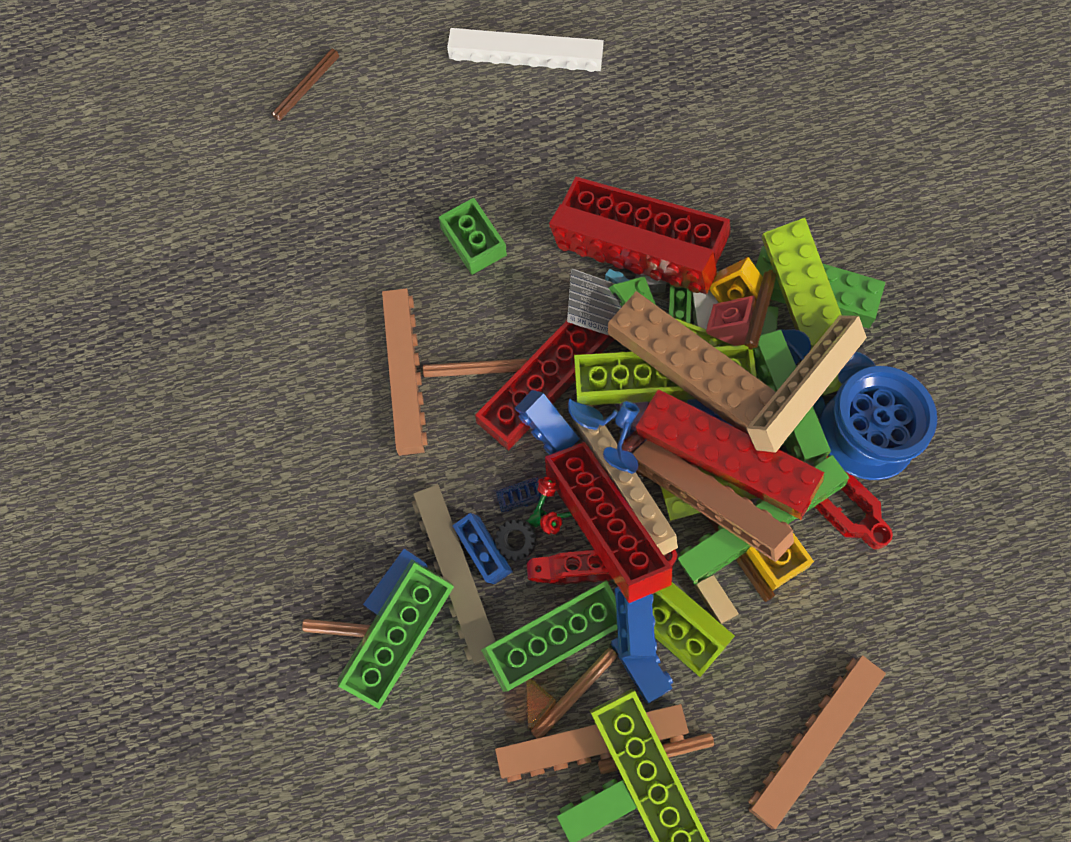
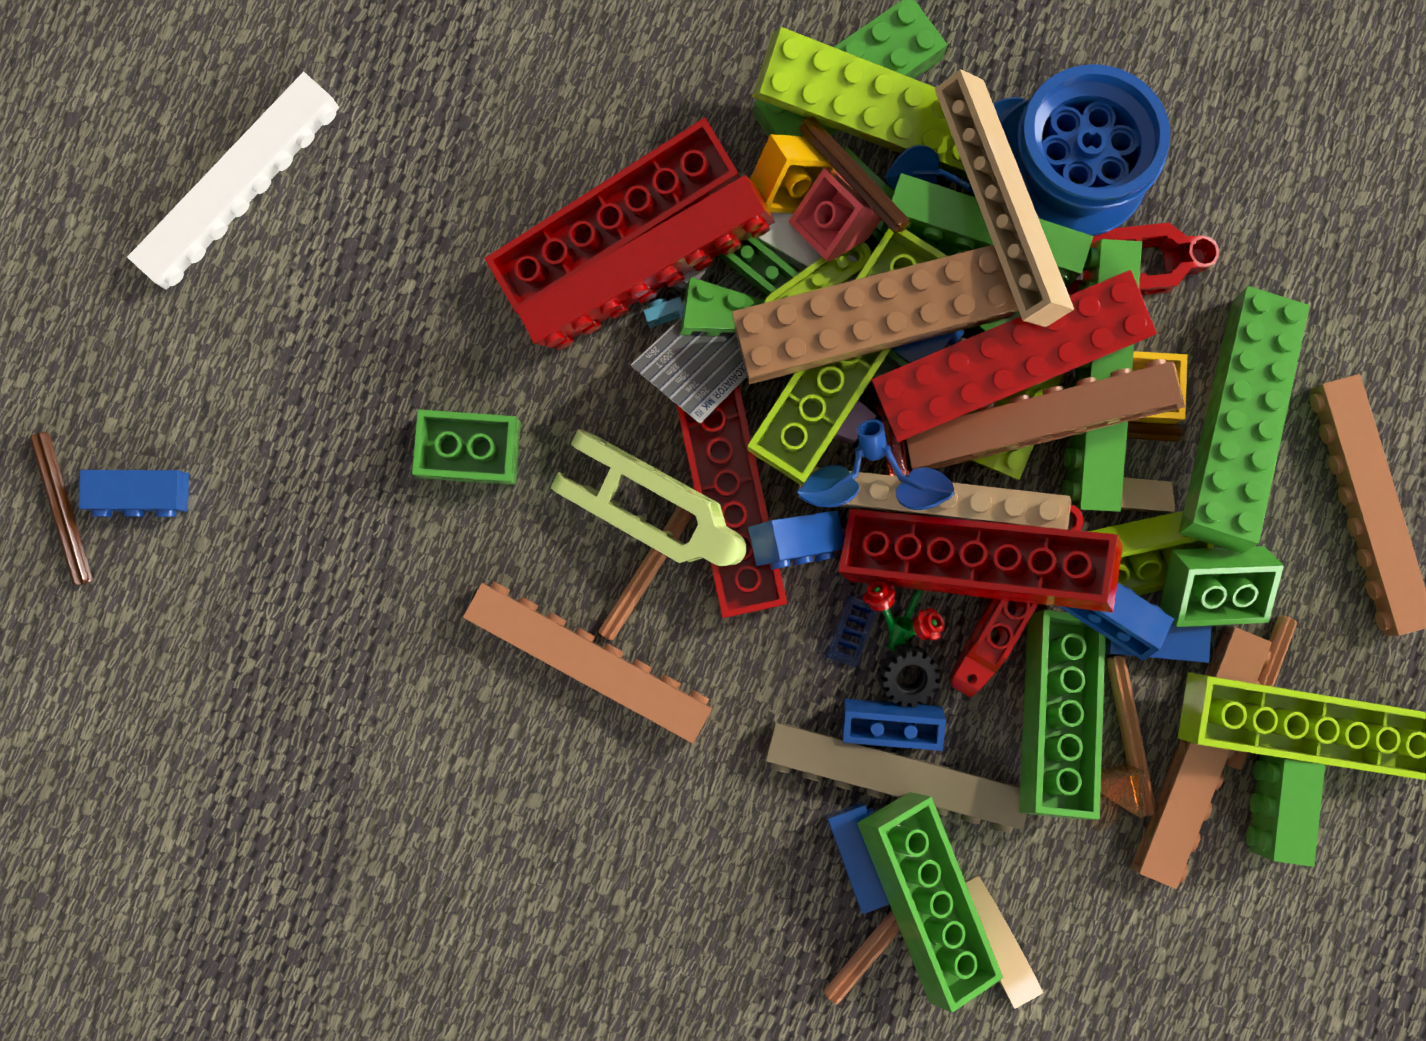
camera: 55 degrees left, 15 degrees up
none -> blue brick [79,470,189,518]
none -> yellowish green piece [551,429,746,566]
none -> tan slope [965,875,1043,1009]
none -> bright green brick [1159,546,1284,627]
none -> bright green brick [1178,286,1310,554]

